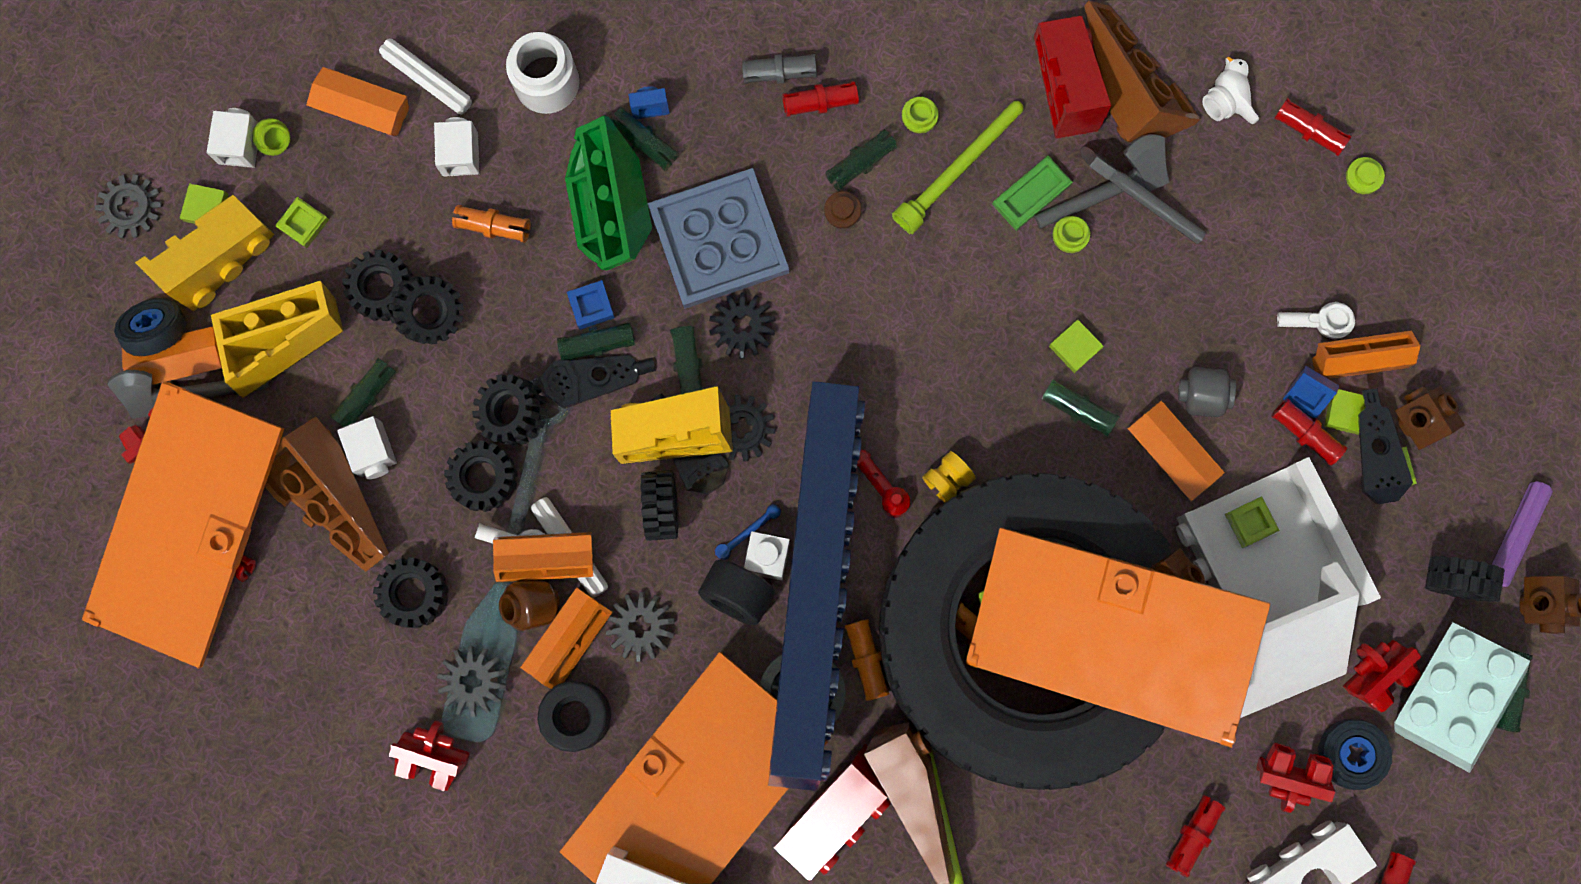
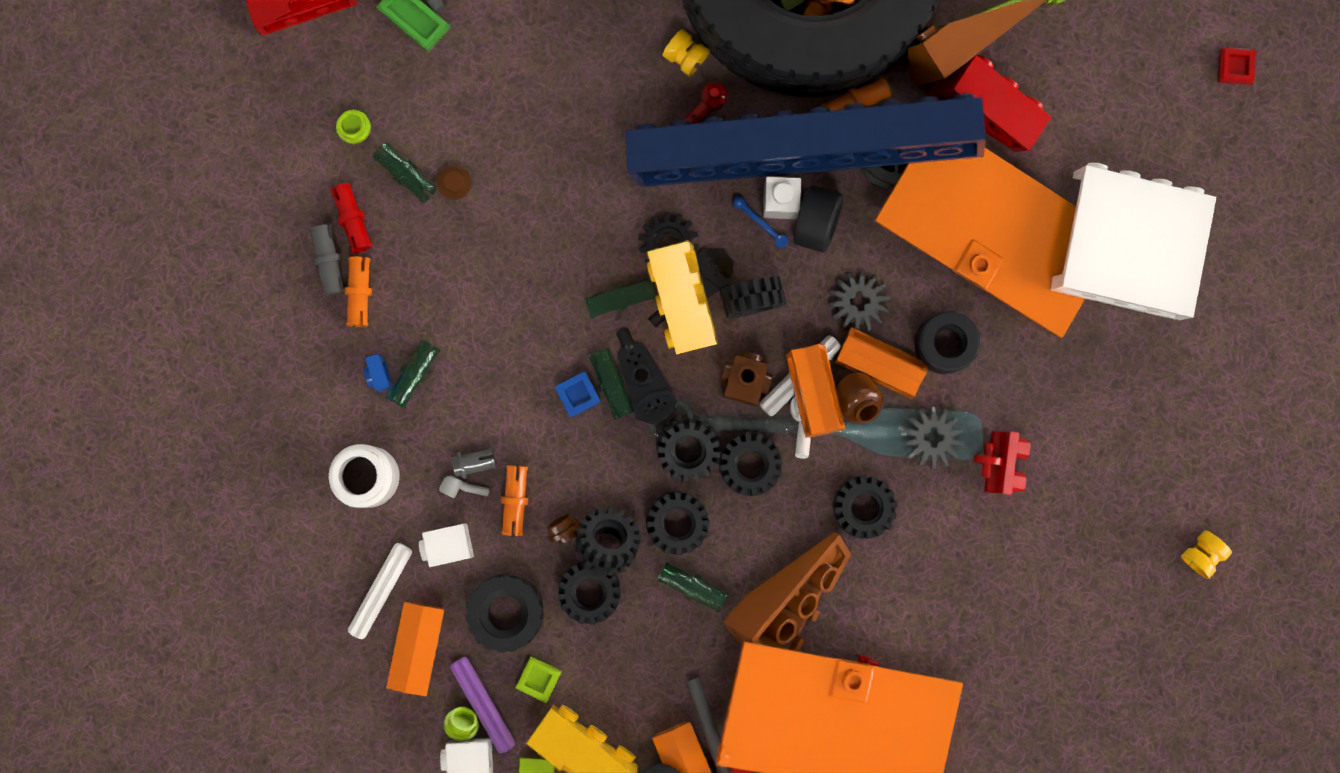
camera: 105 degrees left, 5 degrees up
yellow wedge [211,281,343,398] -> none
white brick [337,416,397,479] -> none
green wedge [565,115,652,271] -> none
sand blue plate [648,168,789,309] -> none
black gear [709,292,776,359] -> none
lime piece [892,101,1024,234] -> none
none -> orange pin [344,256,372,327]
none -> light grey hand [439,476,490,498]
none -> medium lavender axle [450,657,515,754]
none -> dark grey pin [451,447,496,479]
none -> black tyre [465,574,544,653]
none -> reddish brown plate [547,513,580,544]
none -> black tyre [646,492,710,555]
none -> reddish brown brick [721,352,773,407]

